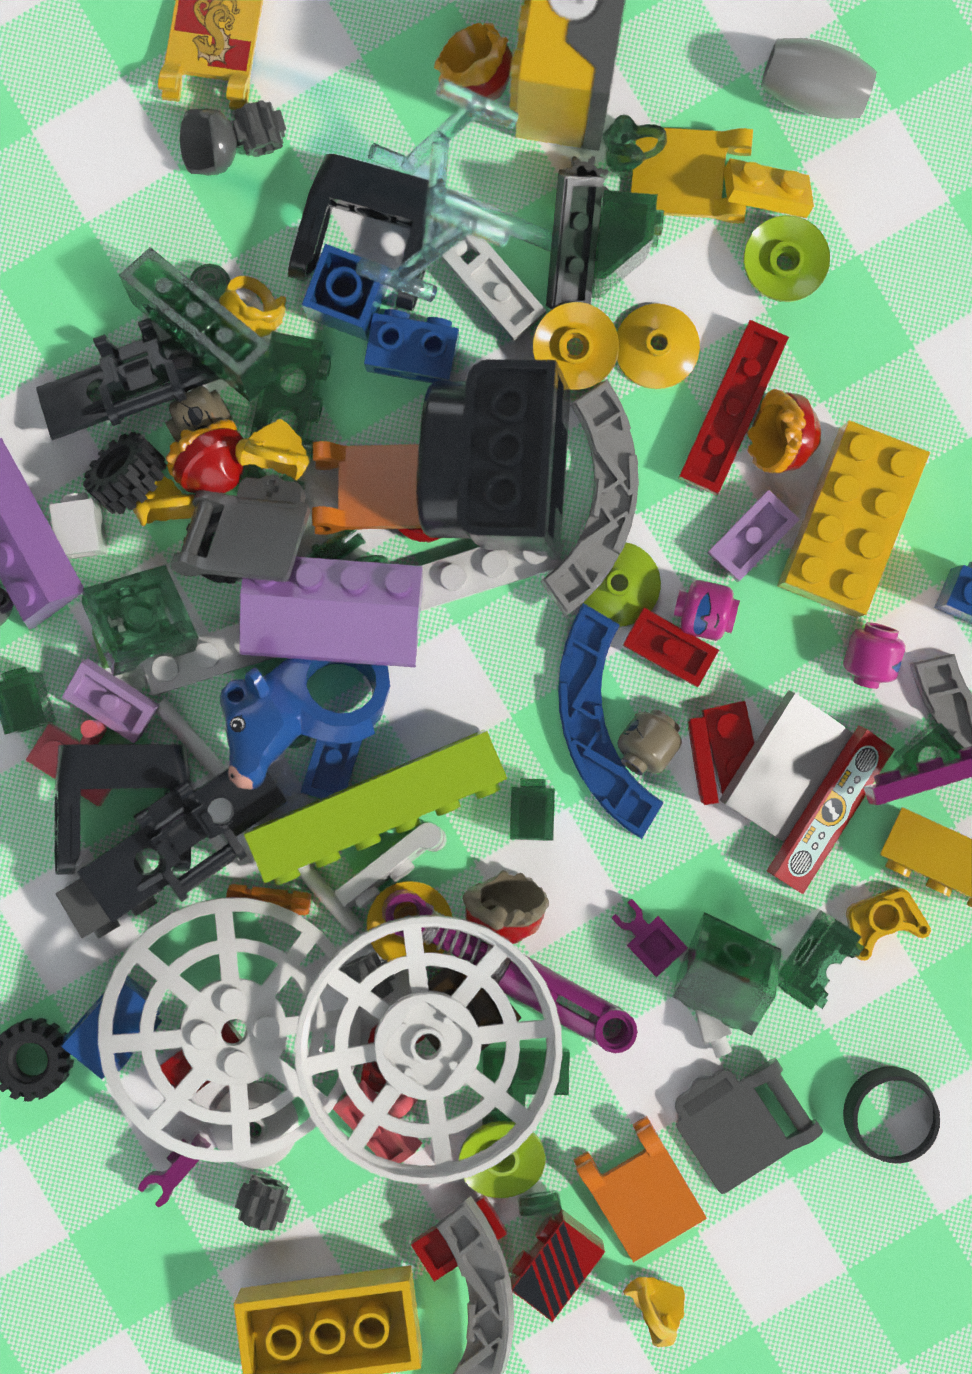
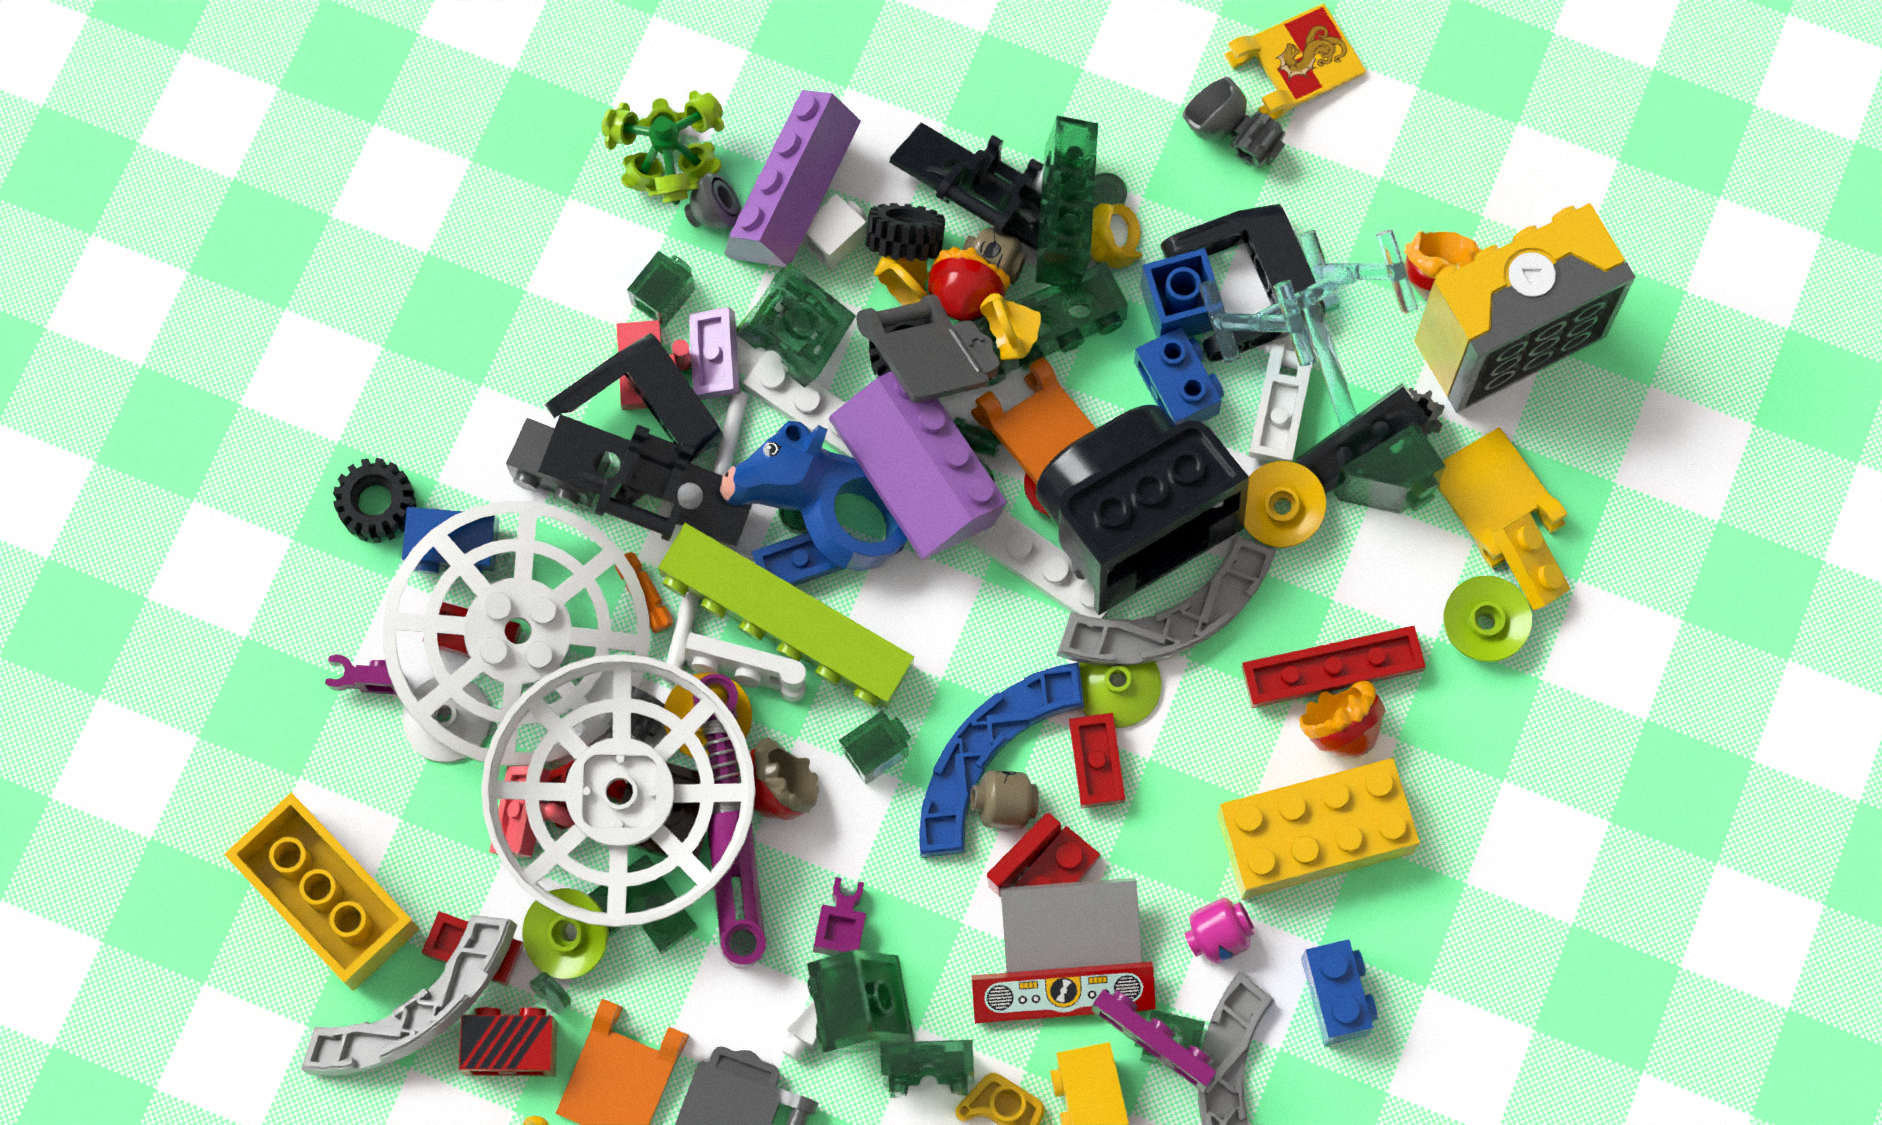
camera: 50 degrees right, 15 degrees down
dark grey gear [235,1175,291,1231] -> none
clear green piece [603,114,667,178] -> none
yellow dish [617,304,700,389] -> none
dark pink head [674,580,740,641] -> none
lavender plate [707,490,800,583] -> none
light grey piece [761,38,877,119] -> none

